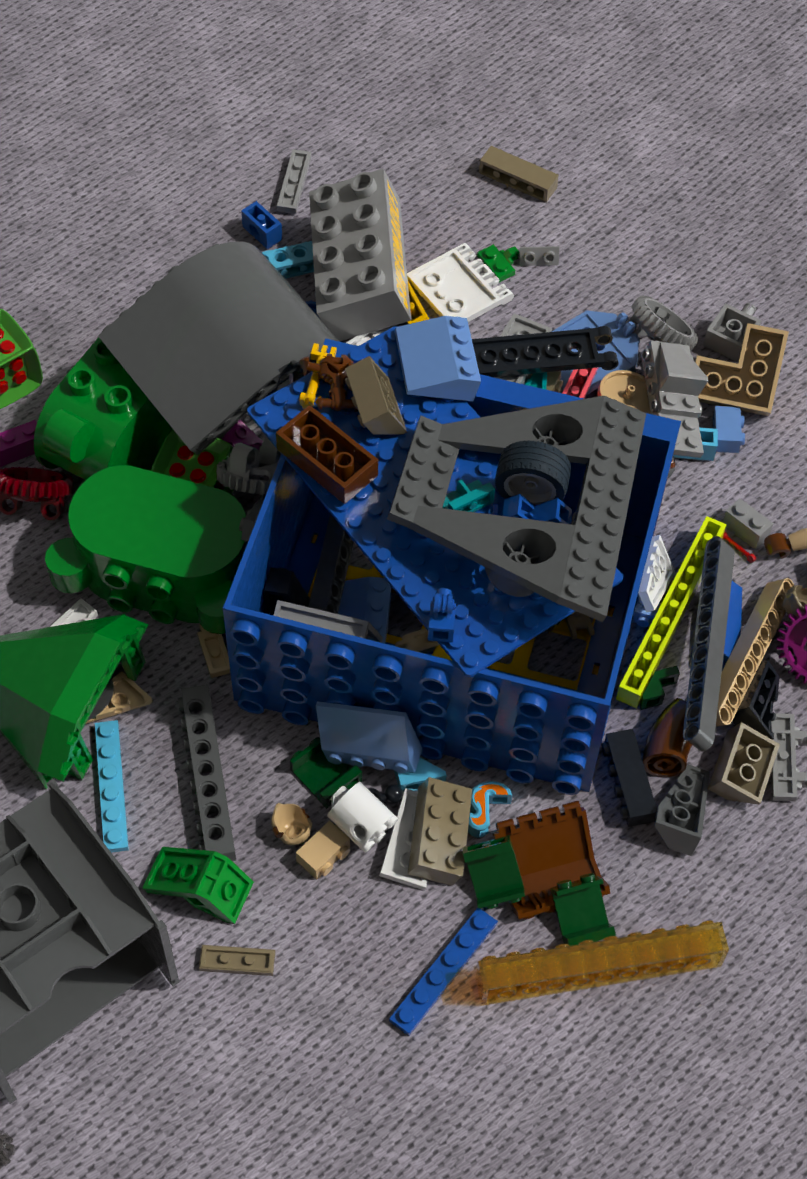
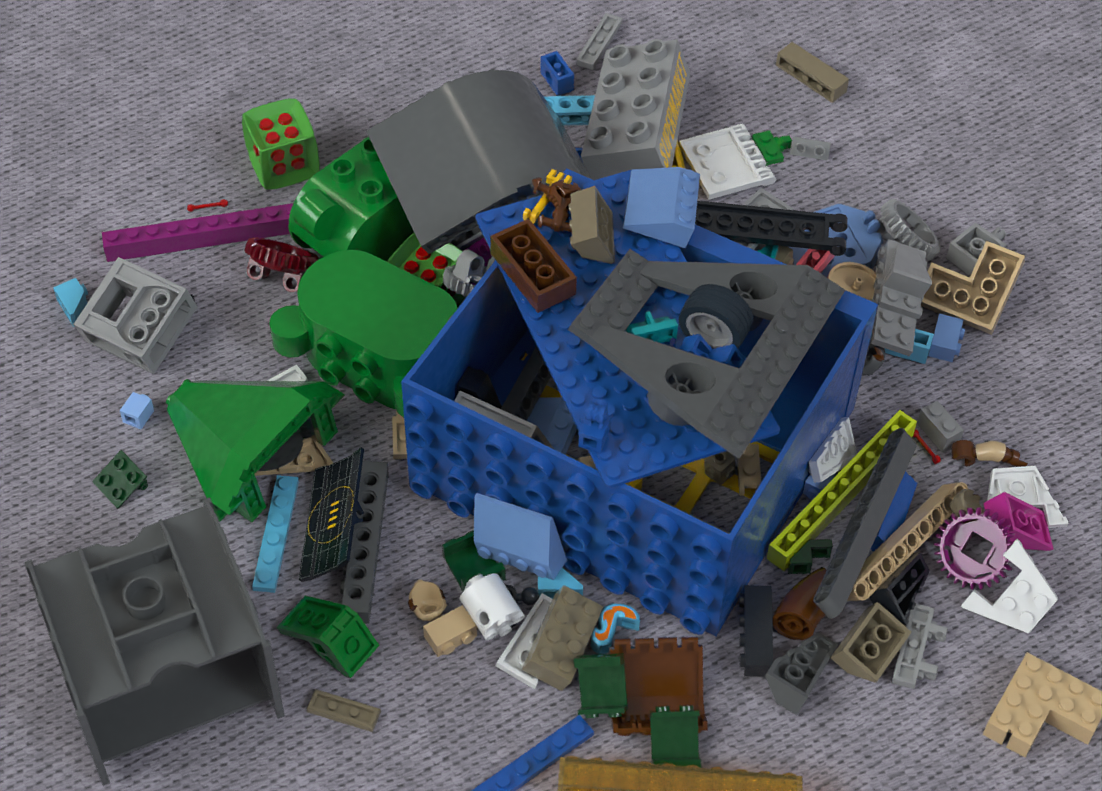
camera: 15 degrees right, 5 degrees down
none -> black hinge [298,447,364,582]

